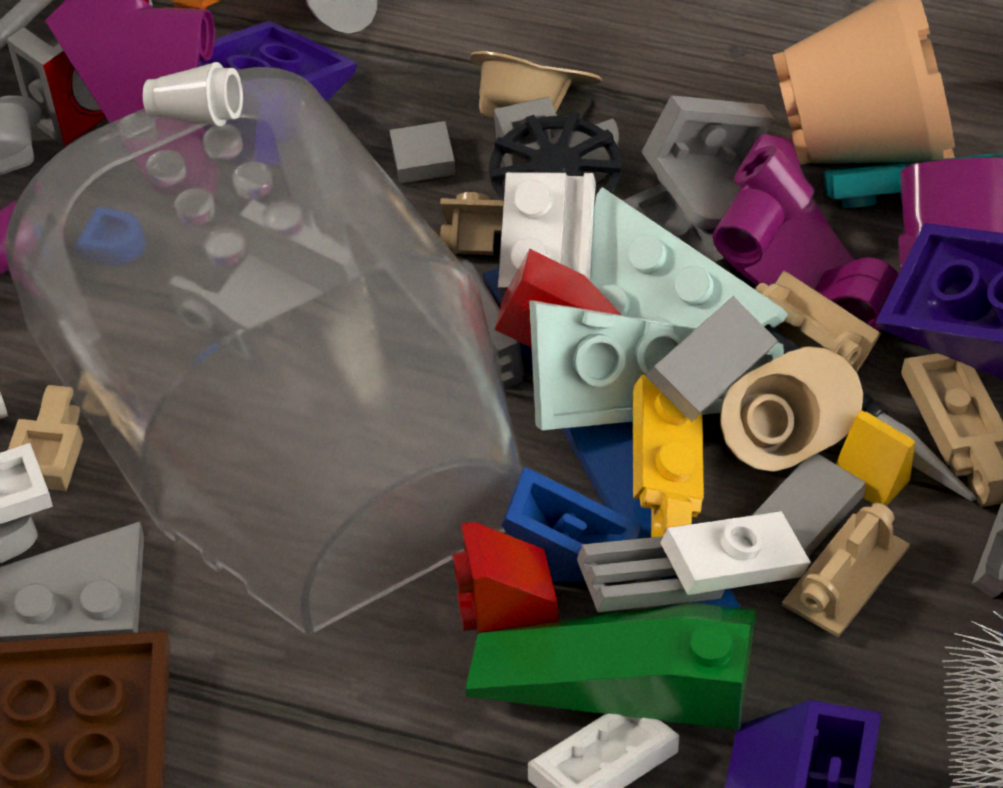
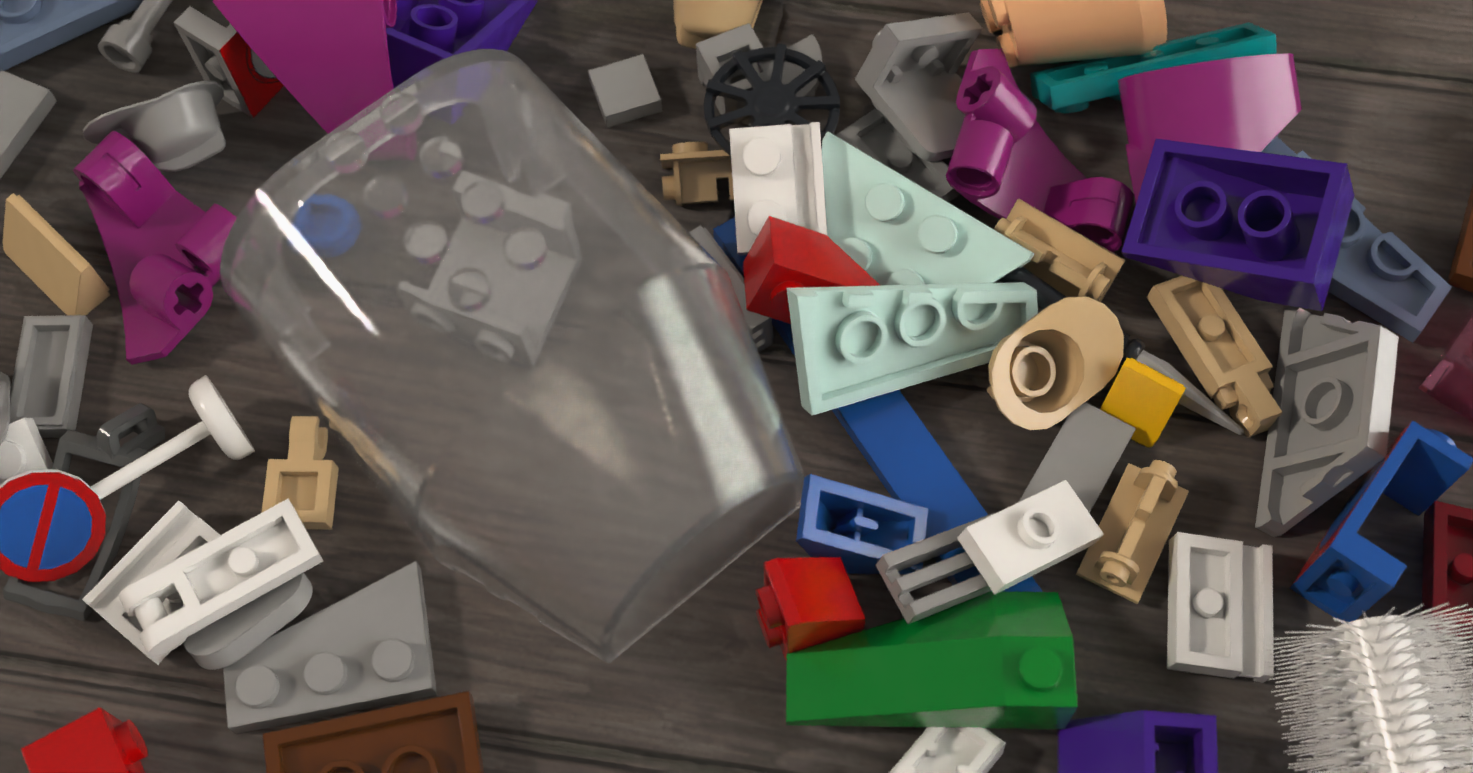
camera: 10 degrees left, 15 degrees up
white cone [143,62,243,126] -> none
yellow hinge [633,374,704,537] -> none
light grey tile [646,296,778,422] -> none
none -> white plate [1167,532,1274,683]

